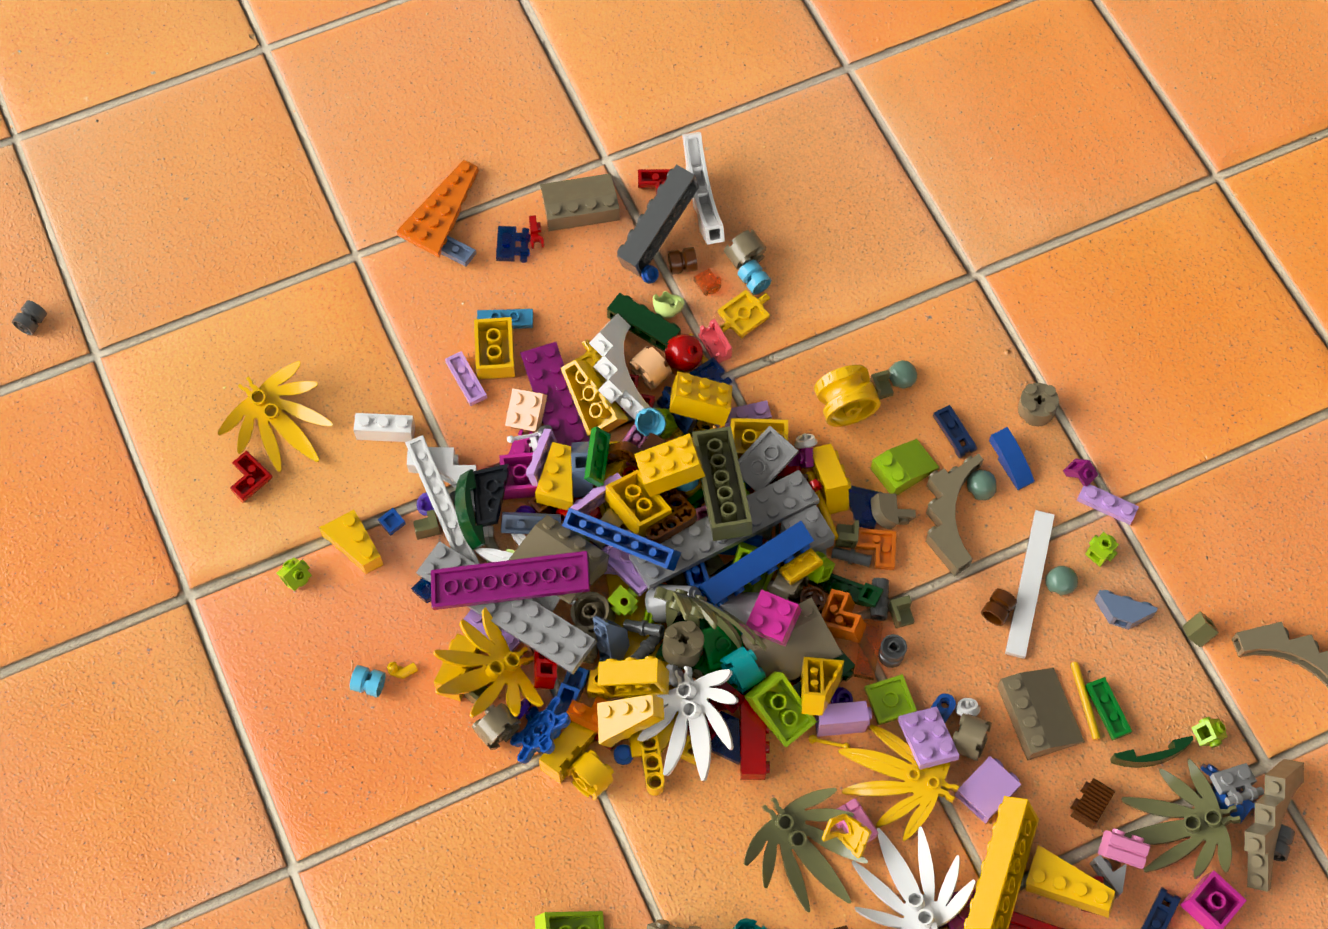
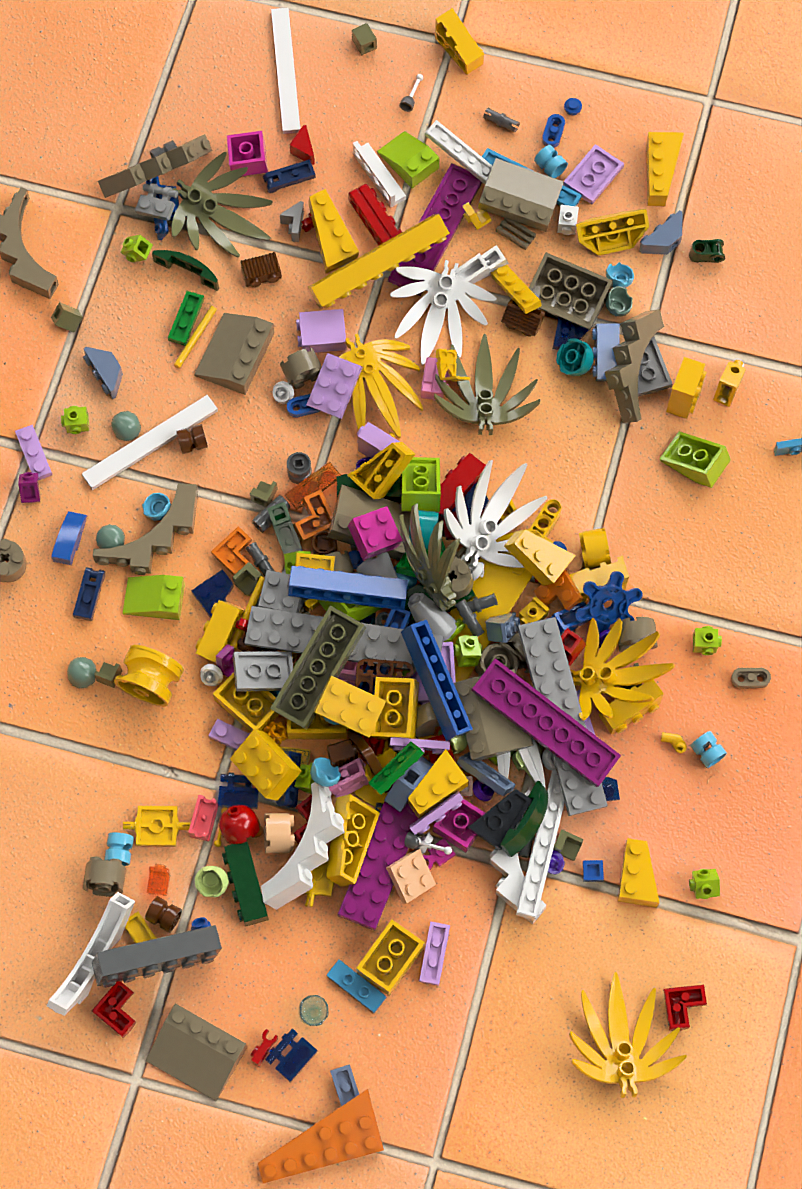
camera: 140 degrees left, 5 degrees up
white brick [353,413,415,442] -> none
yellow brick [598,656,669,697] -> none
lime plate [864,674,917,725] -> none
dark tan brick [871,493,916,529] -> none
bright pink brick [1098,828,1150,869] -> none
none -> yellow tile [125,911,157,943]
none -> medium azure hair [142,493,171,521]
none -> clear light blue hair [298,995,329,1026]
none -> lime brick [693,626,722,655]
none -> dark tan plate [731,668,771,689]

